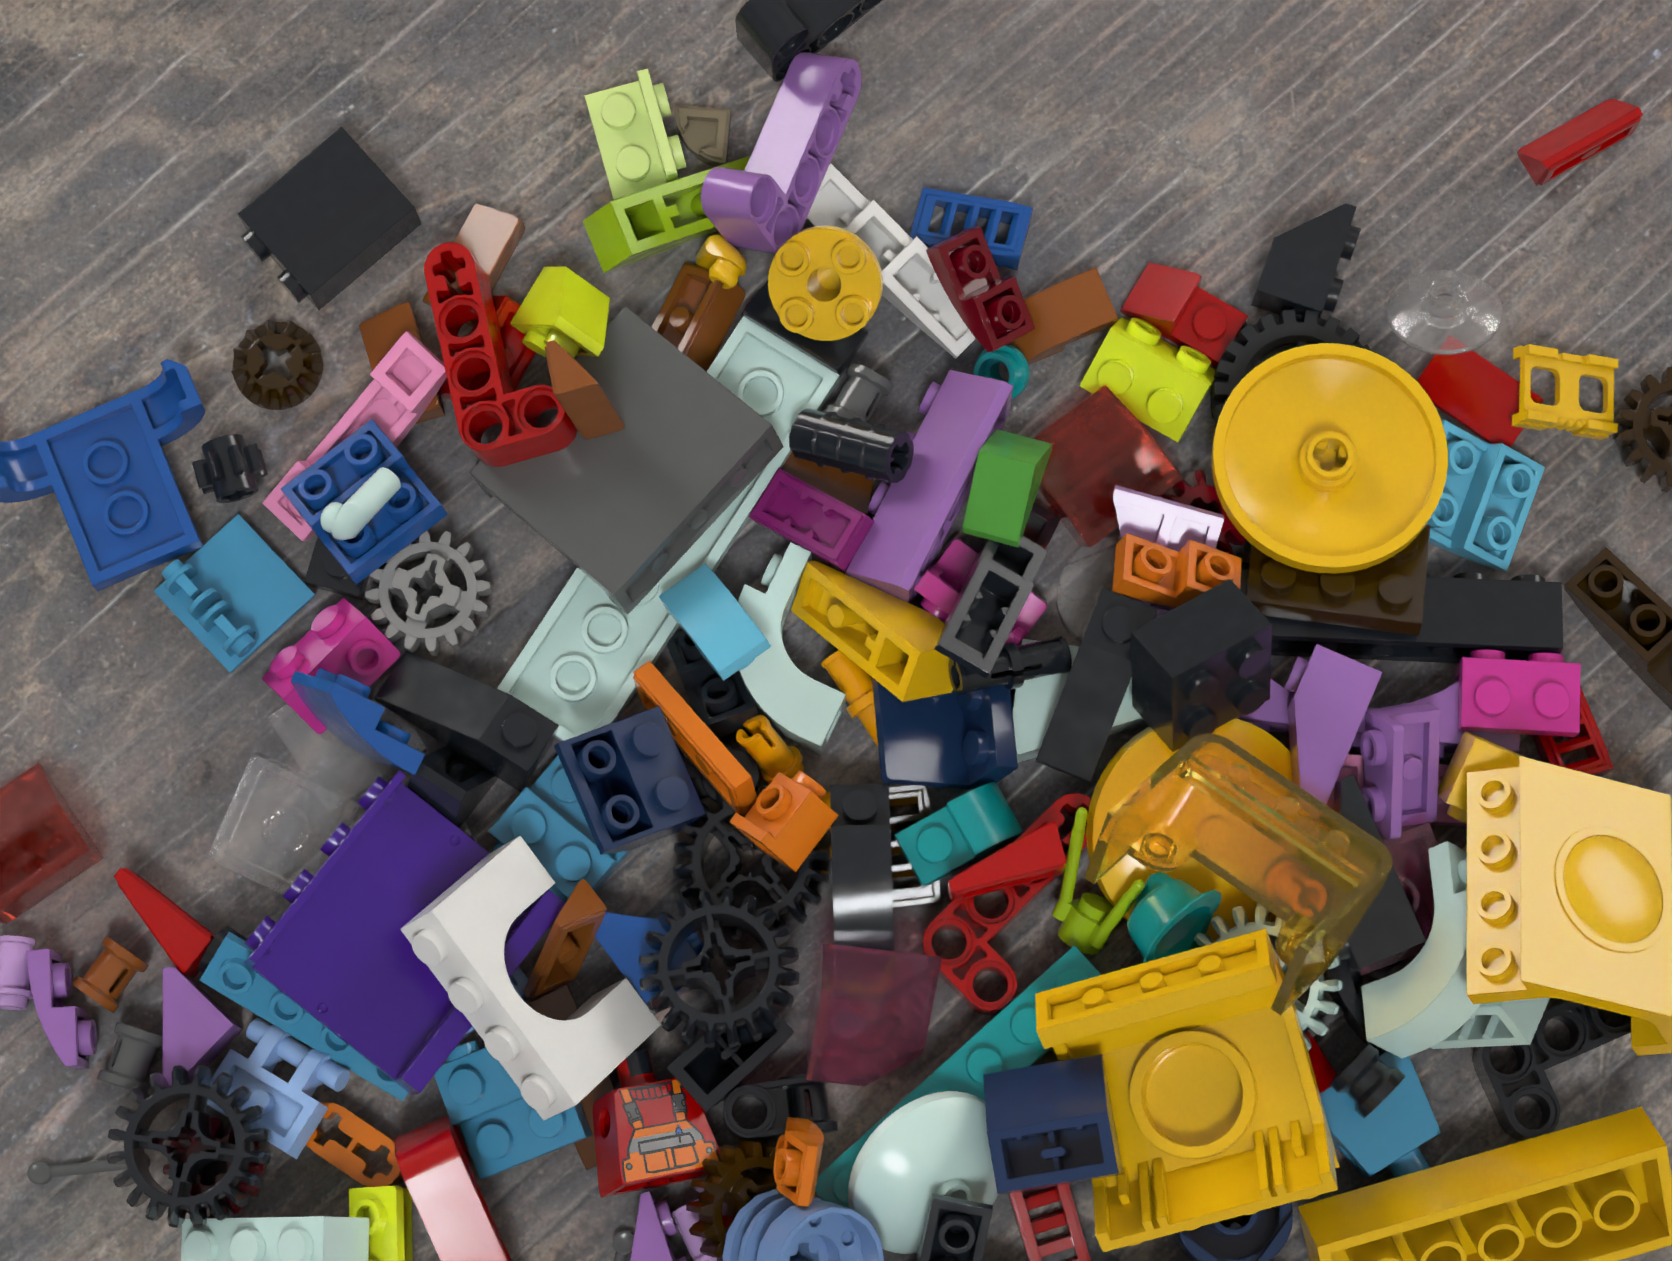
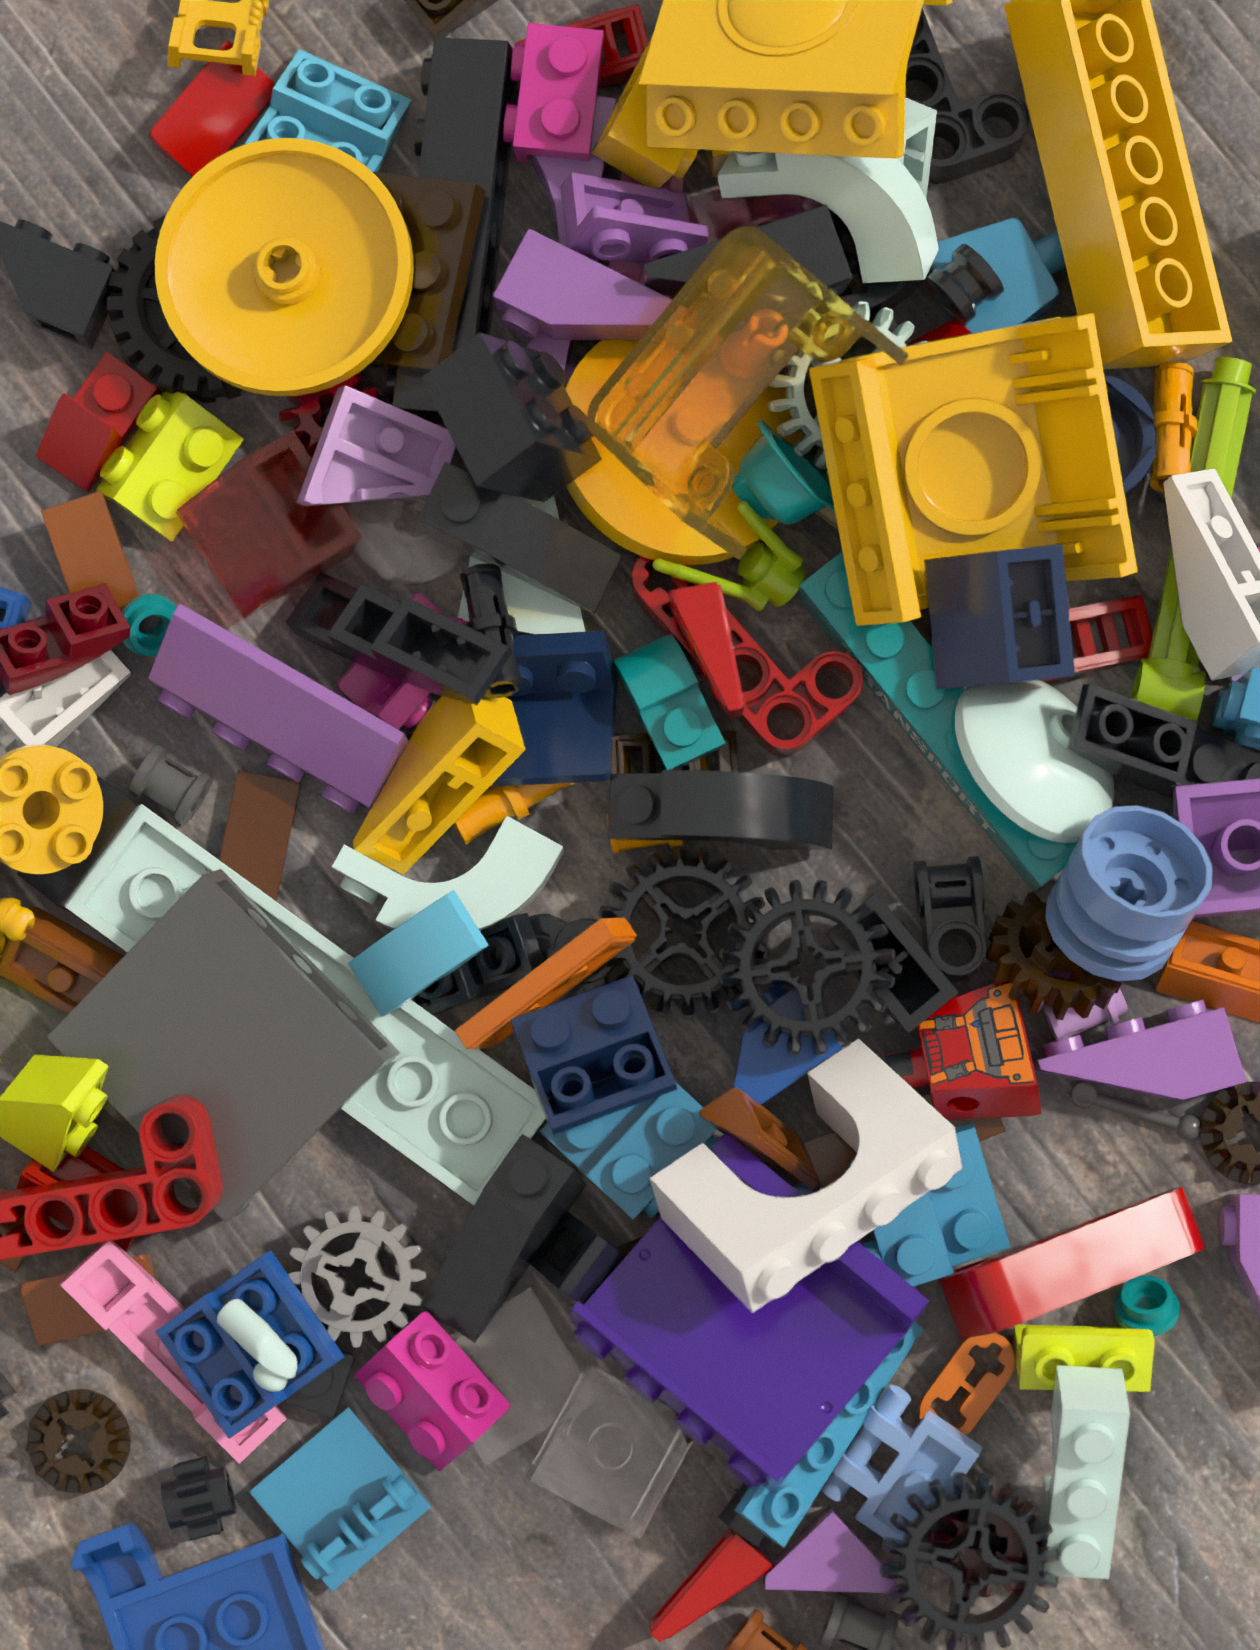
camera: 90 degrees left, 5 degrees up
blue slope [291,668,425,775] -> none
dark orange slope [545,340,625,440] -> none
orange brick [729,770,839,872] -> none
light orange pin [736,715,804,784] -> none
magenta plate [748,468,874,571] -> none
orange slope [773,1117,824,1206] -> none
black axle [789,408,914,483] -> none
clear pink slope [806,943,941,1086] -> none
bright green slope [962,429,1052,548] -> none
orange slope [1112,533,1242,607] -> none
clear dish [1387,270,1502,355] -> none

